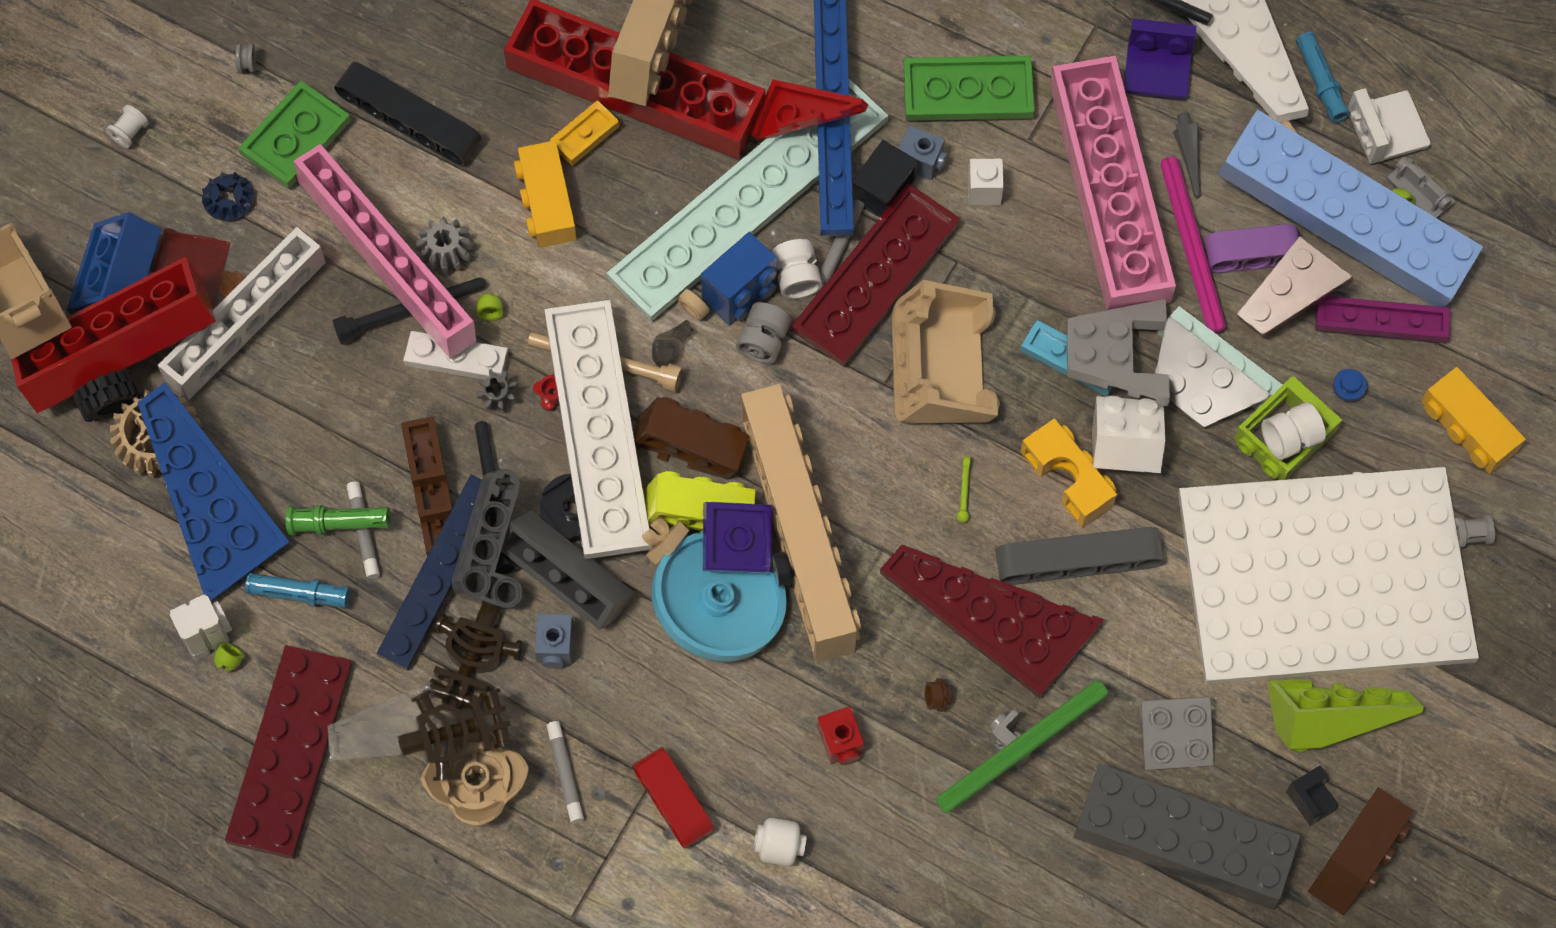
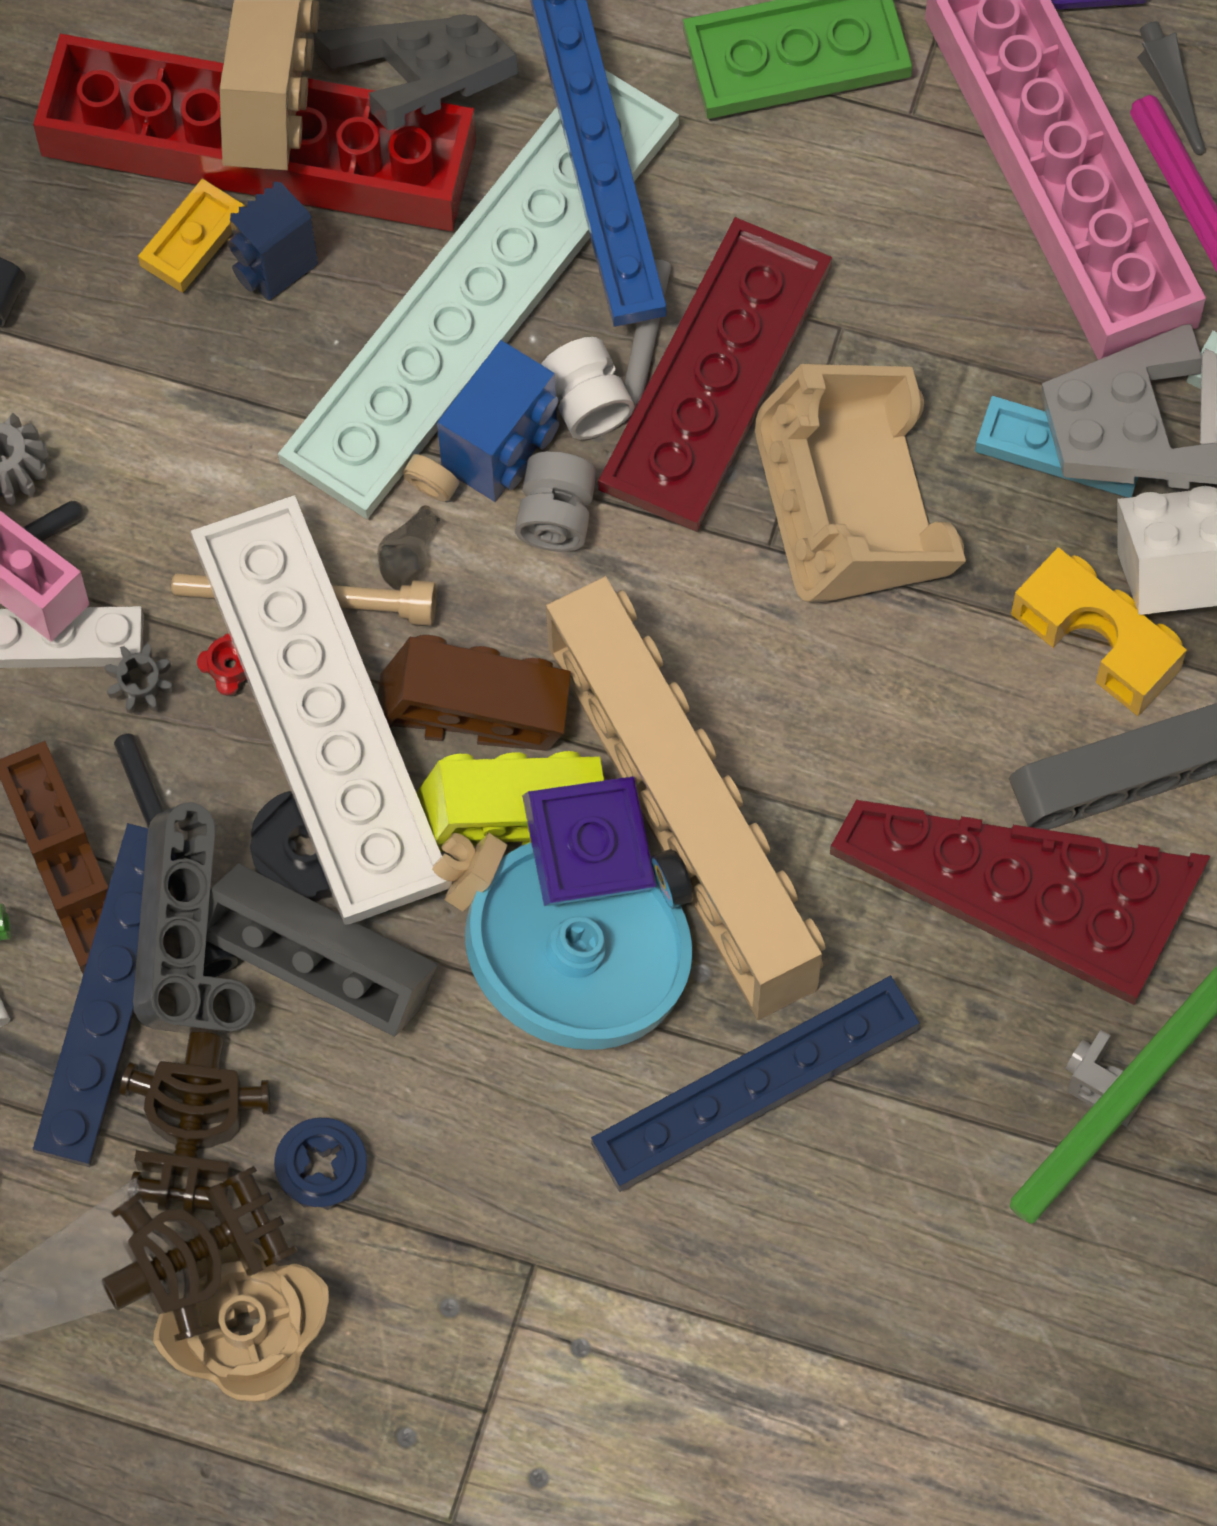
camera: 10 degrees left, 0 degrees up
lime hinge [476,293,503,321] -> none
yellow brick [514,140,577,248] -> none
sand blue brick [535,613,574,668] -> none
light grey bar [546,721,584,824] -> none
red beam [632,747,714,849] -> none
red wing [748,79,869,141] -> none
white head [754,818,806,866] -> none
red brick [817,706,864,765] -> none
black piece [852,139,918,218] -> none
sand blue brick [898,126,948,180] -> none
reddish brown plate [924,678,952,712] -> none
lime hinge [956,456,970,523] -> none
white brick [967,159,1003,205] -> none
none -> dark blue brick [227,182,318,300]
none -> dark blue gear [274,1117,367,1210]
none -> dark grey wing [313,14,518,131]
none -> dark blue plate [591,975,920,1192]

